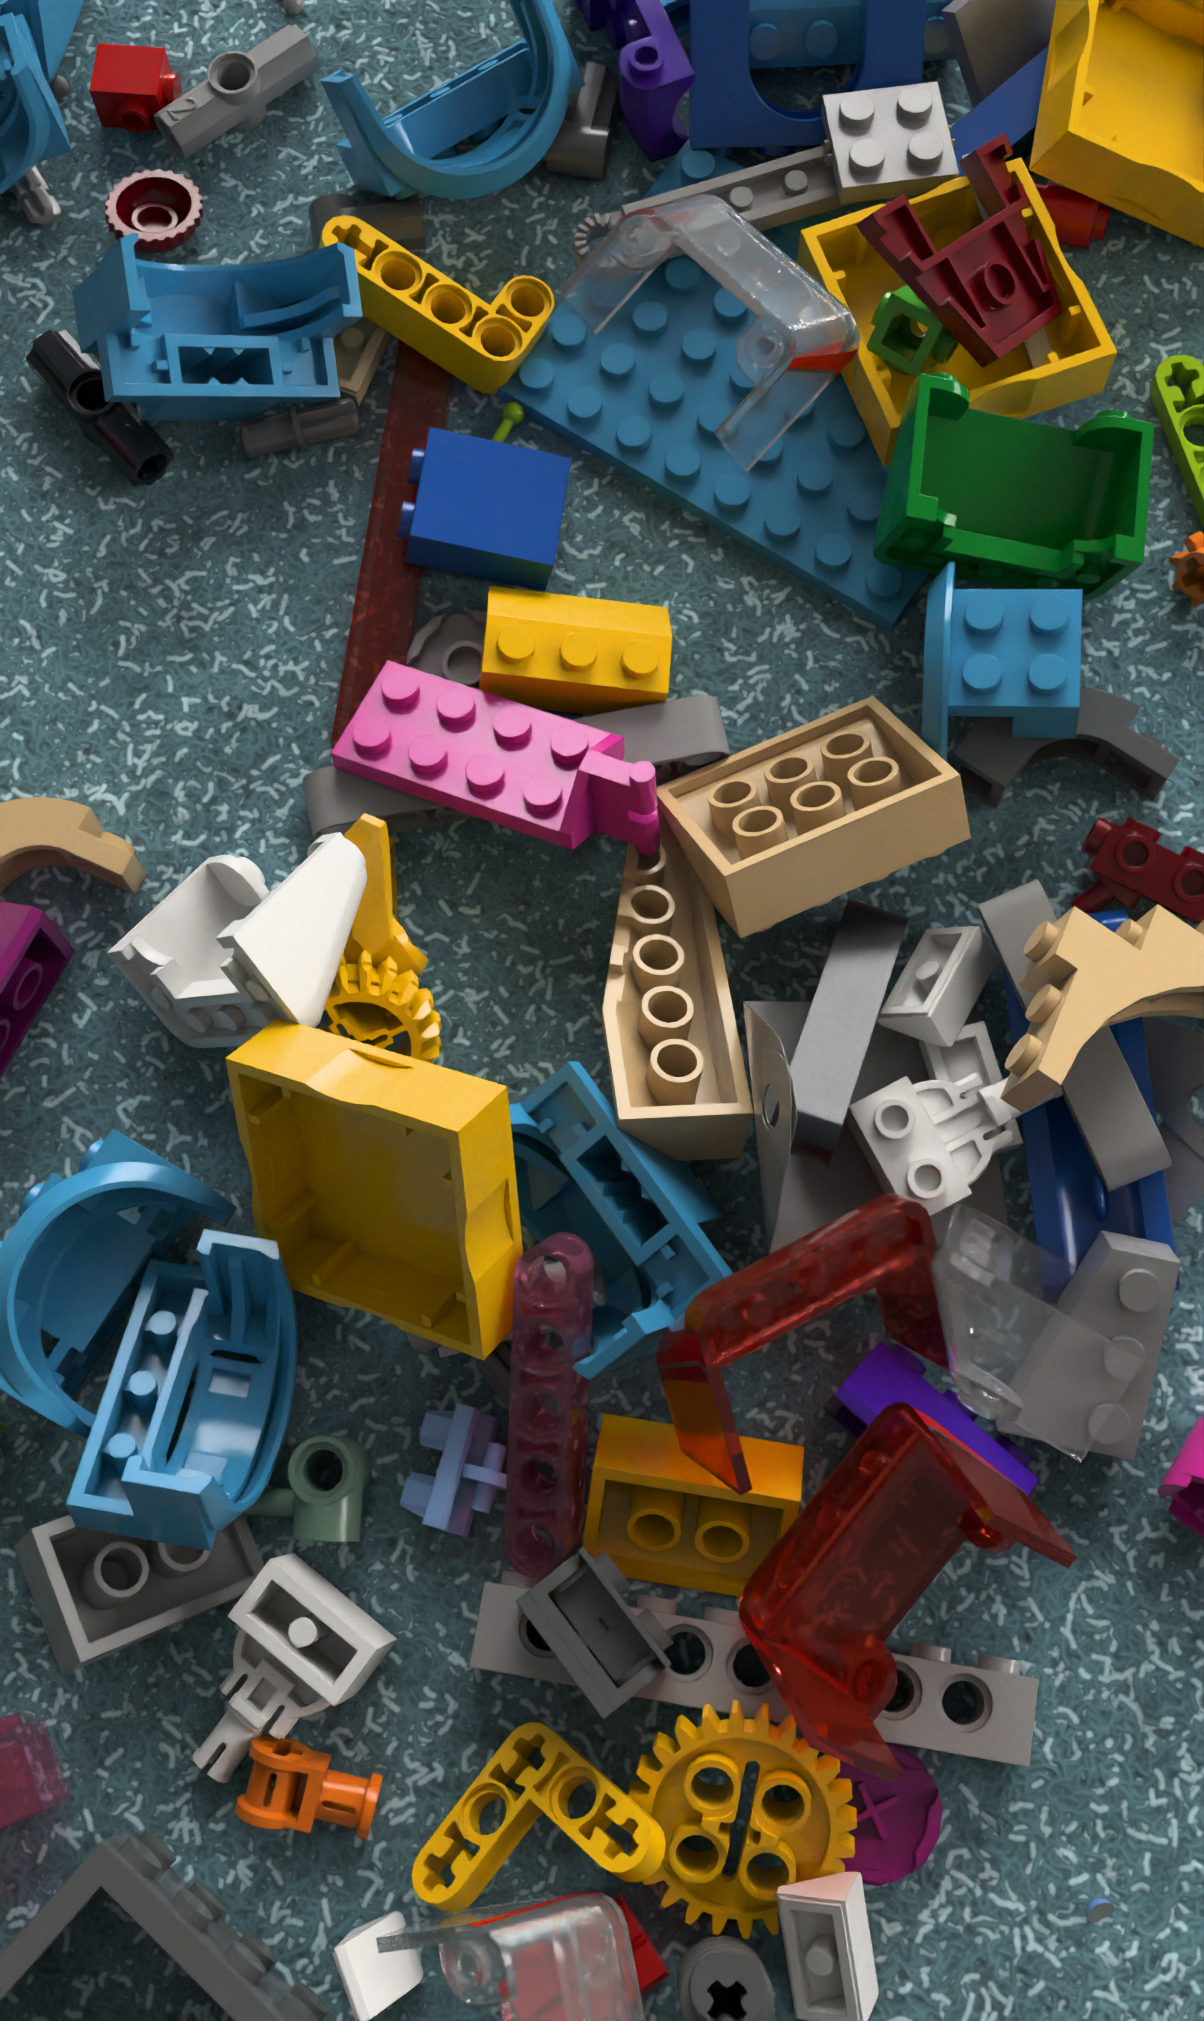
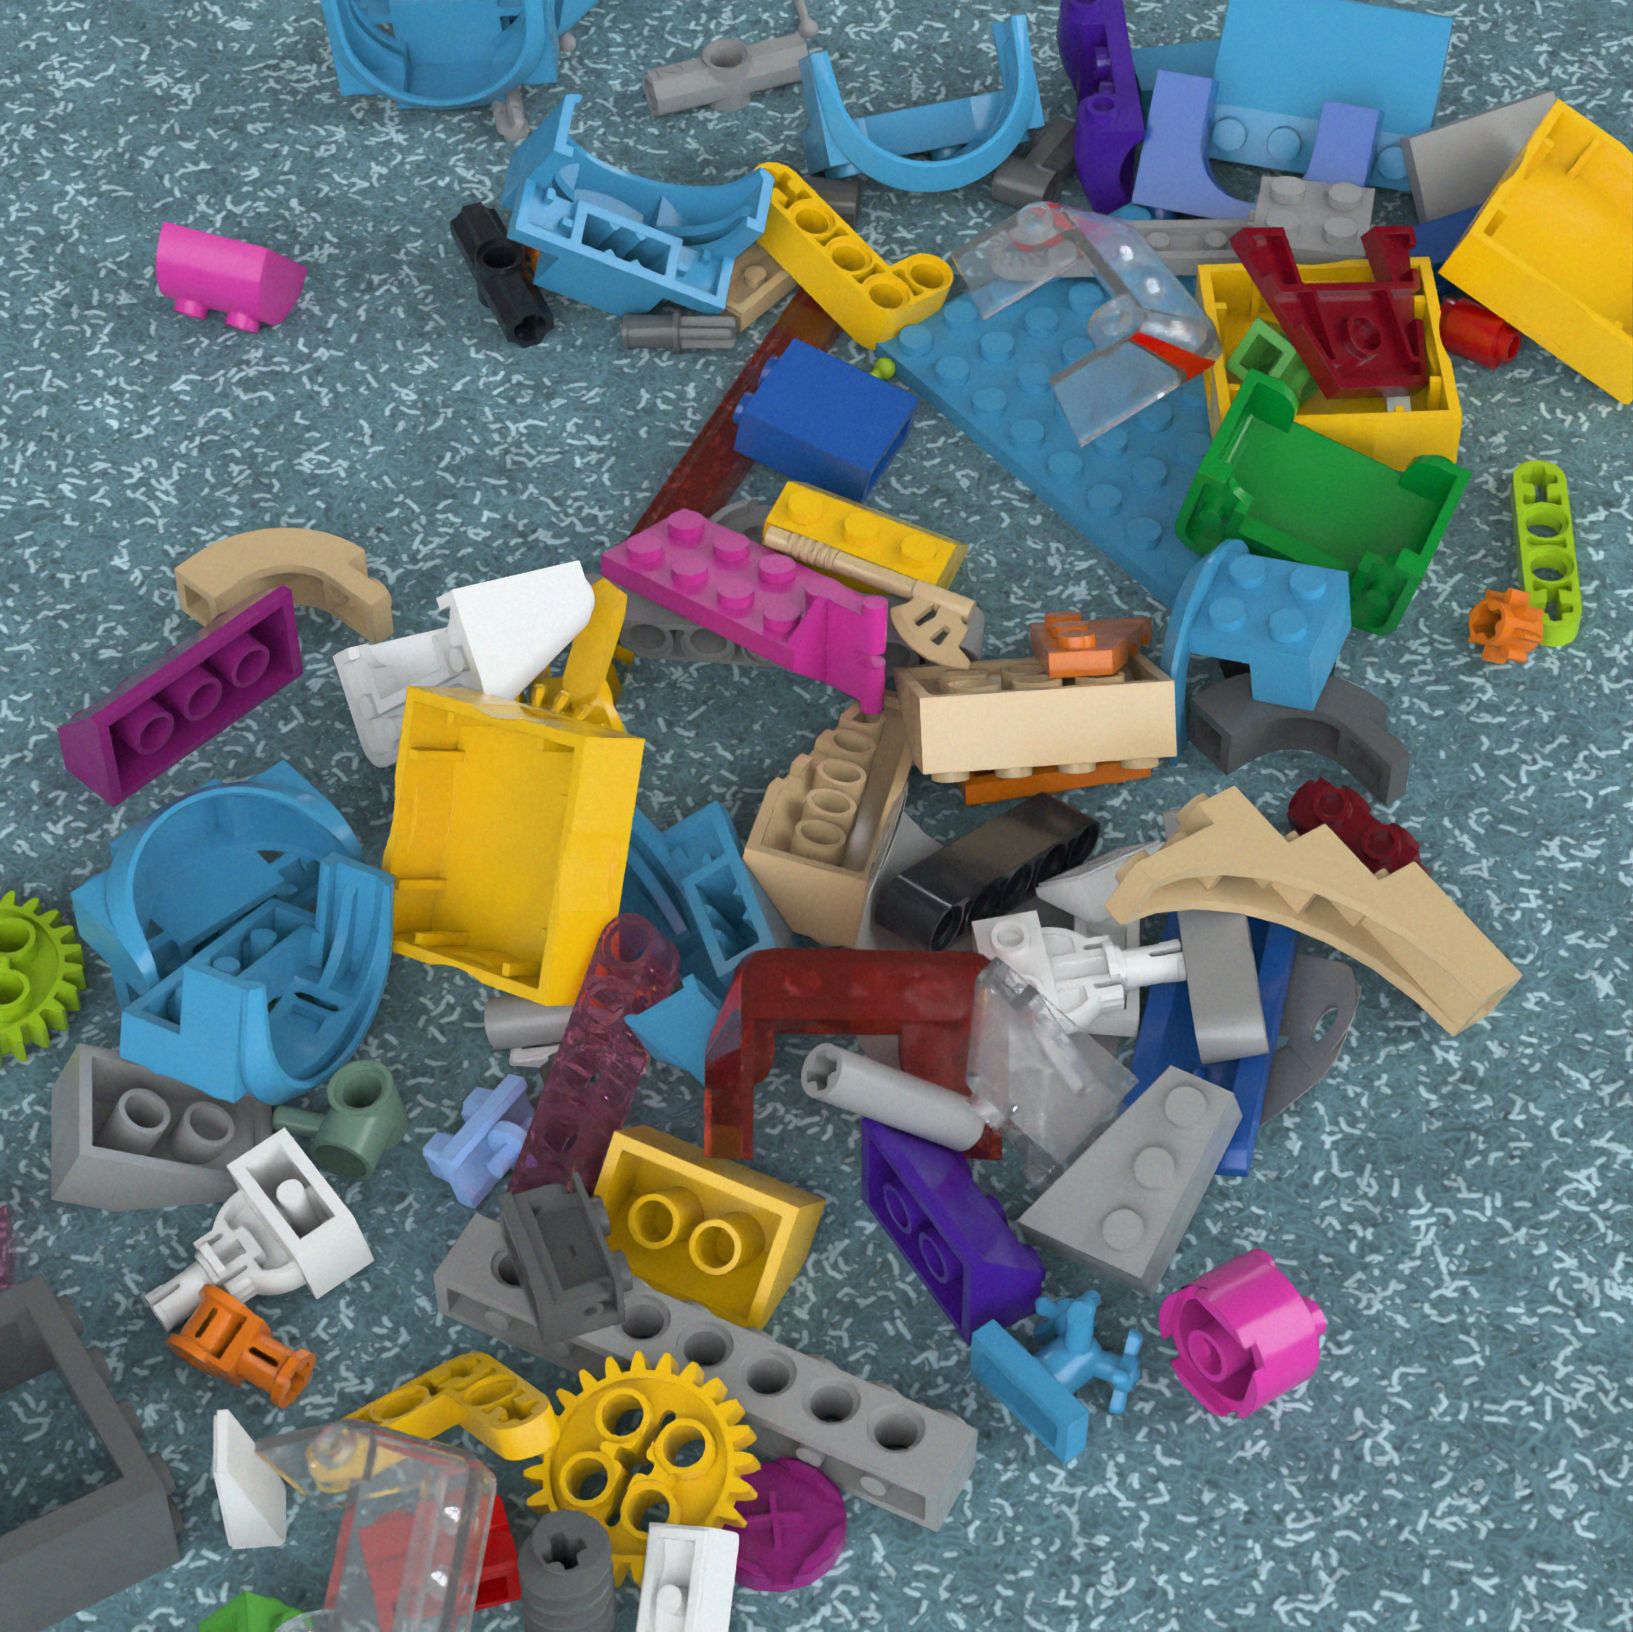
camera: 15 degrees right, 25 degrees down
red brick [89,43,182,133] -> none
dark red hat [105,169,203,253] -> none
clear red windscreen [739,1402,1077,1783] -> none
none -> tan piece [764,525,977,671]
none -> light grey piece [801,1043,985,1151]
none -> dark azure piece [970,1289,1144,1464]
none -> orange wing [1030,611,1152,678]

